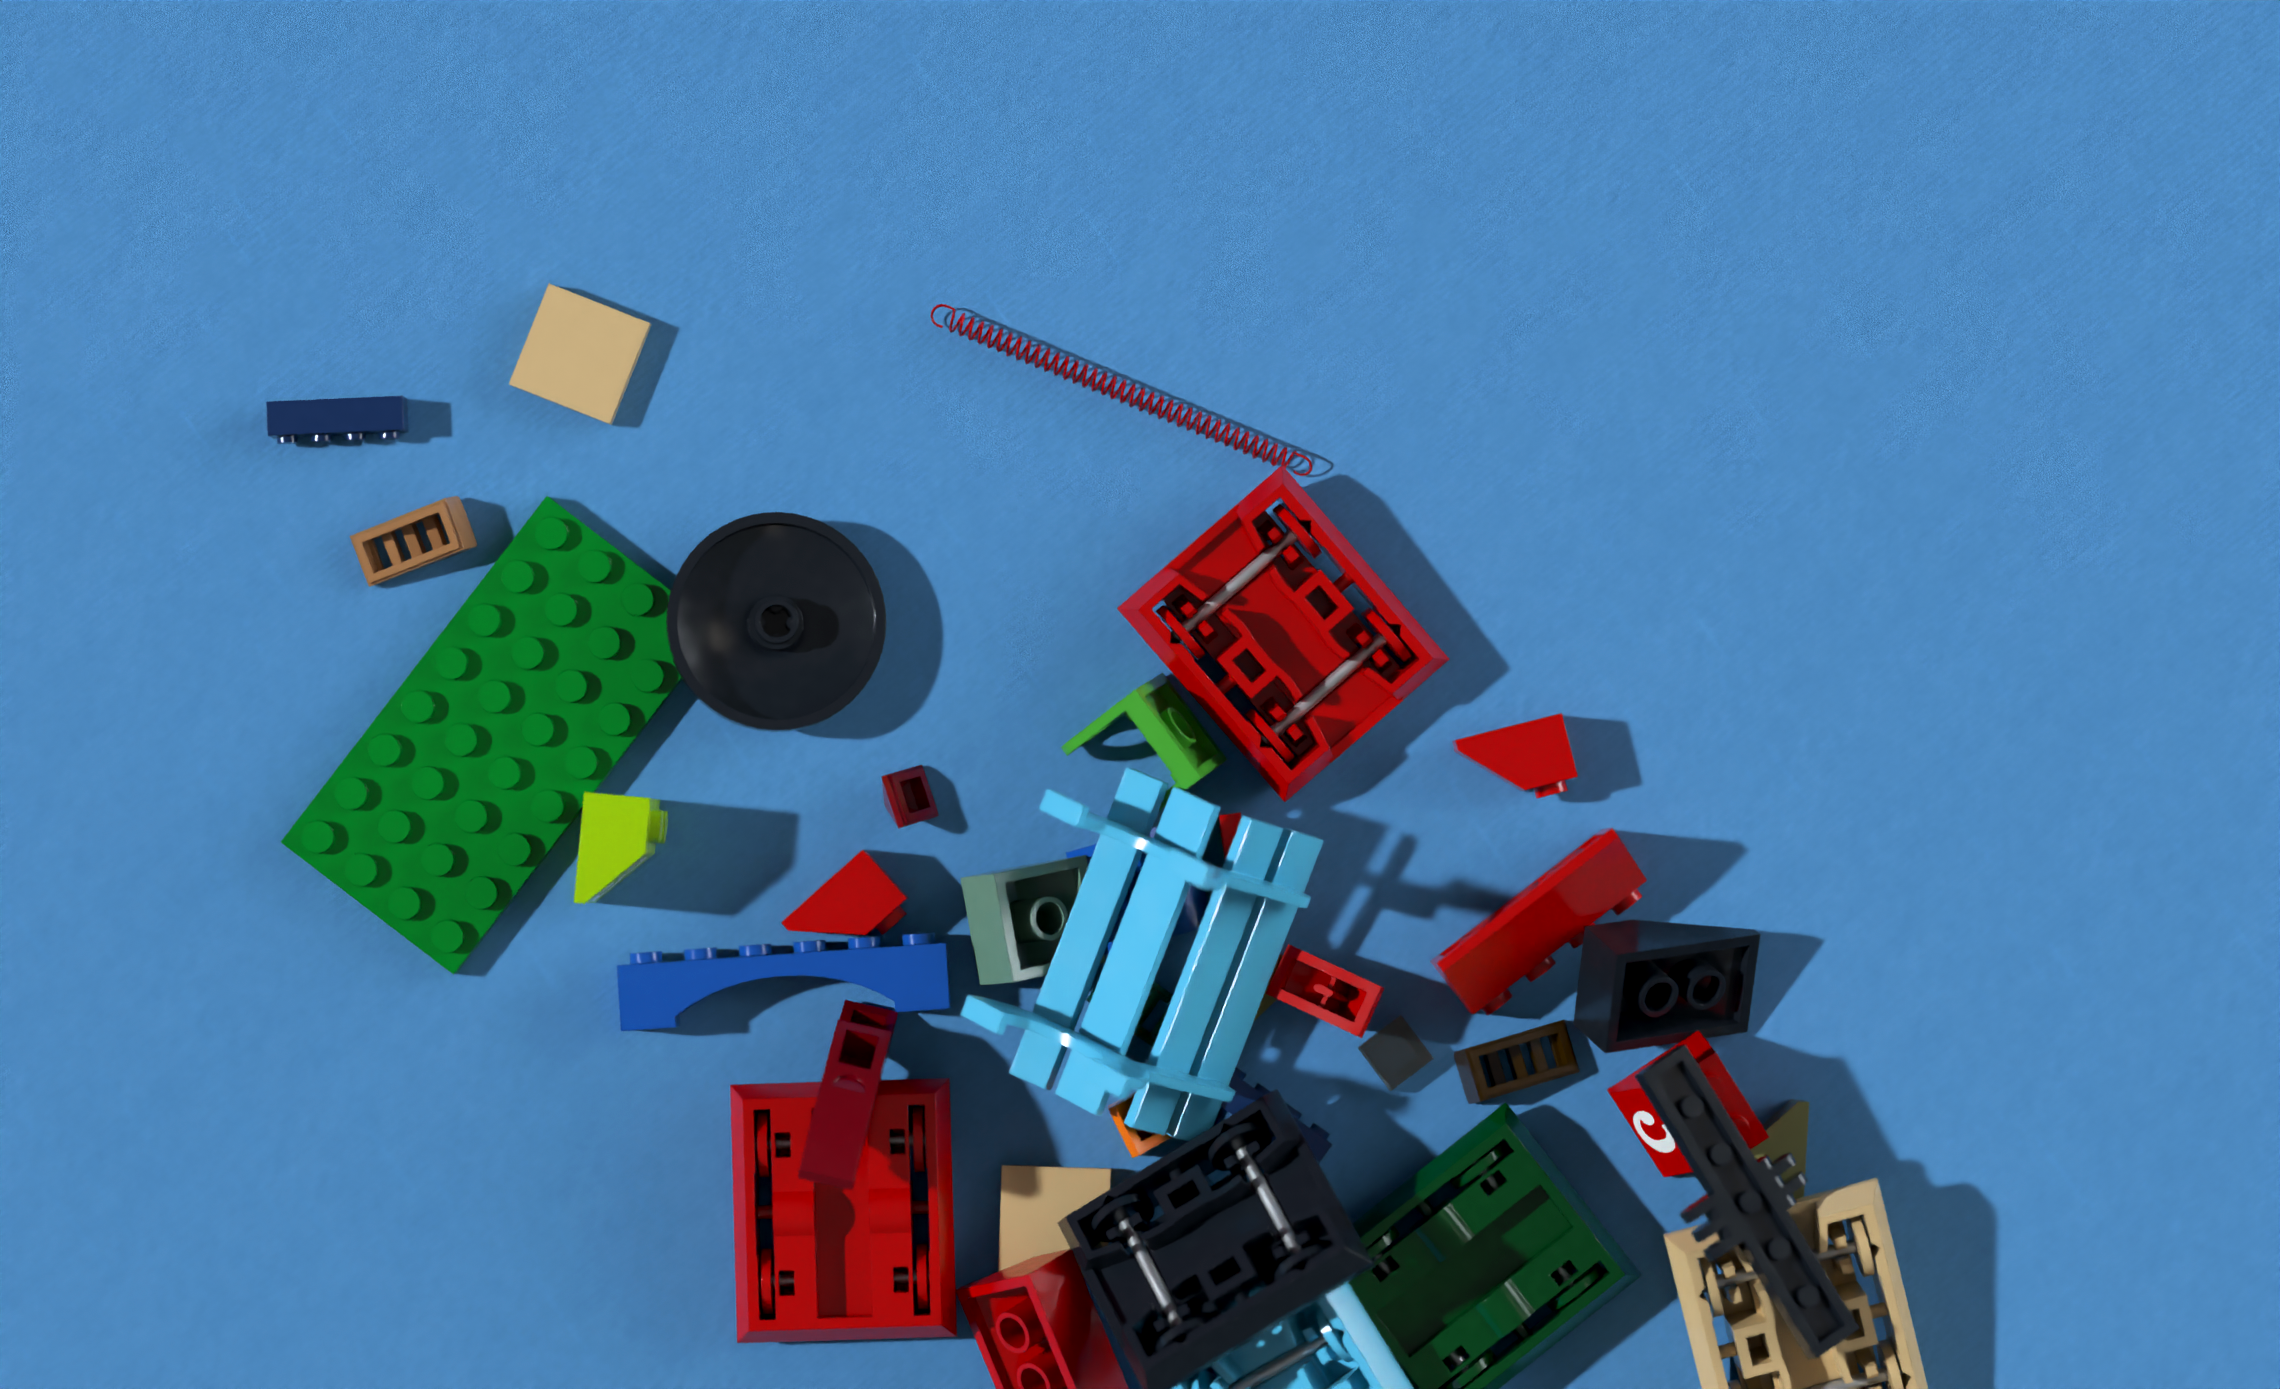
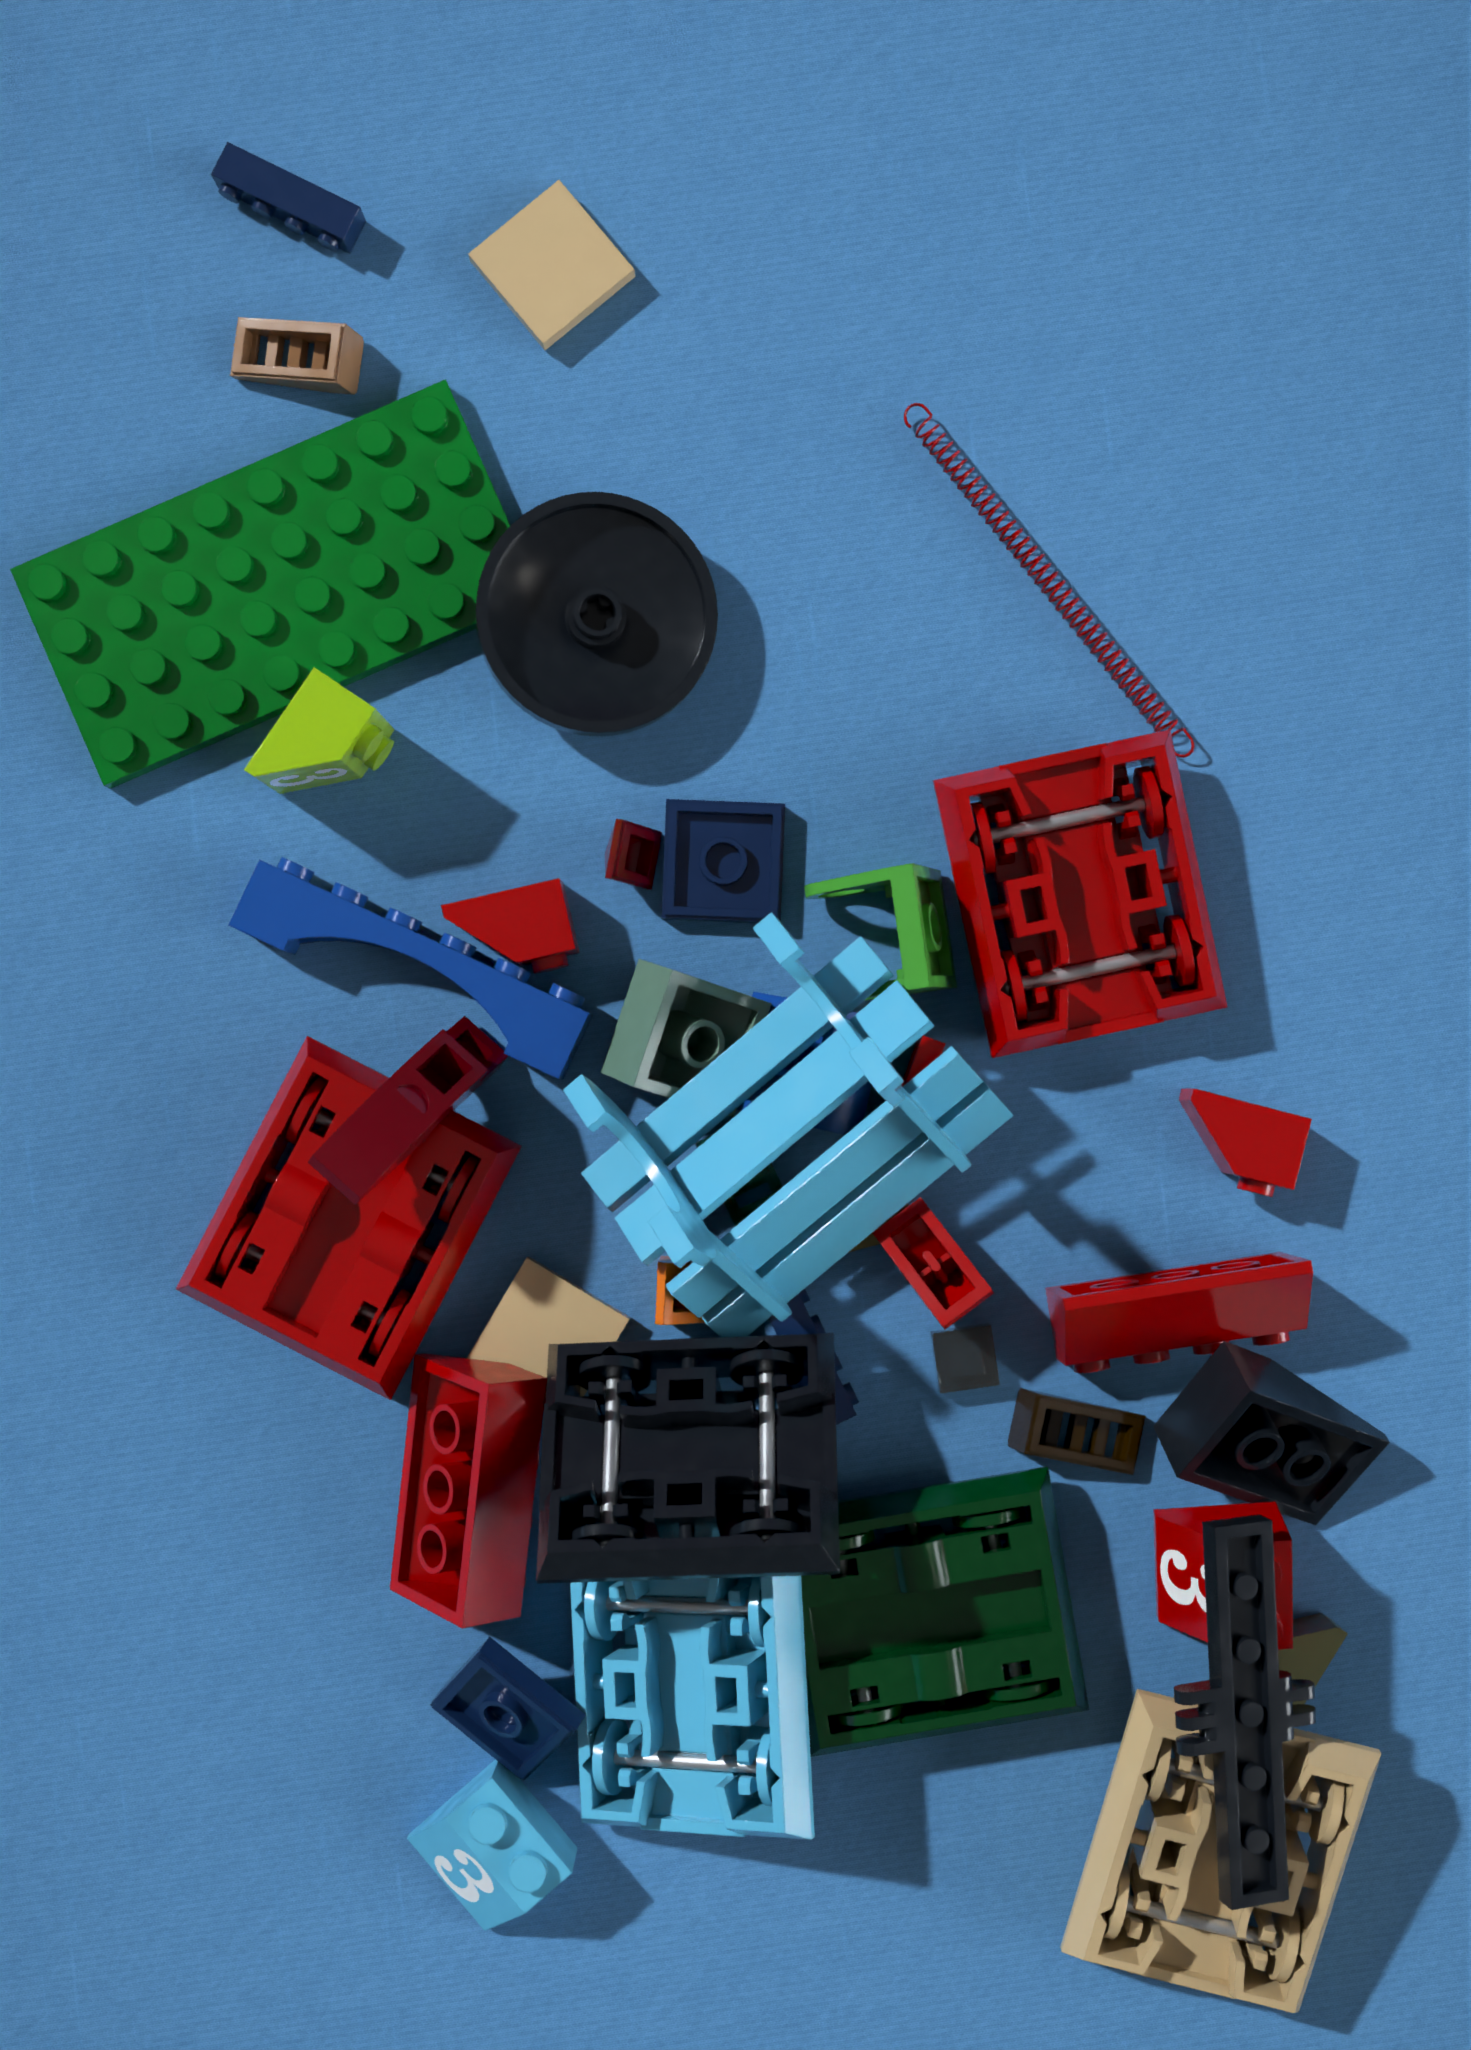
camera: 35 degrees right, 0 degrees up
none -> dark blue tile [661,799,785,923]

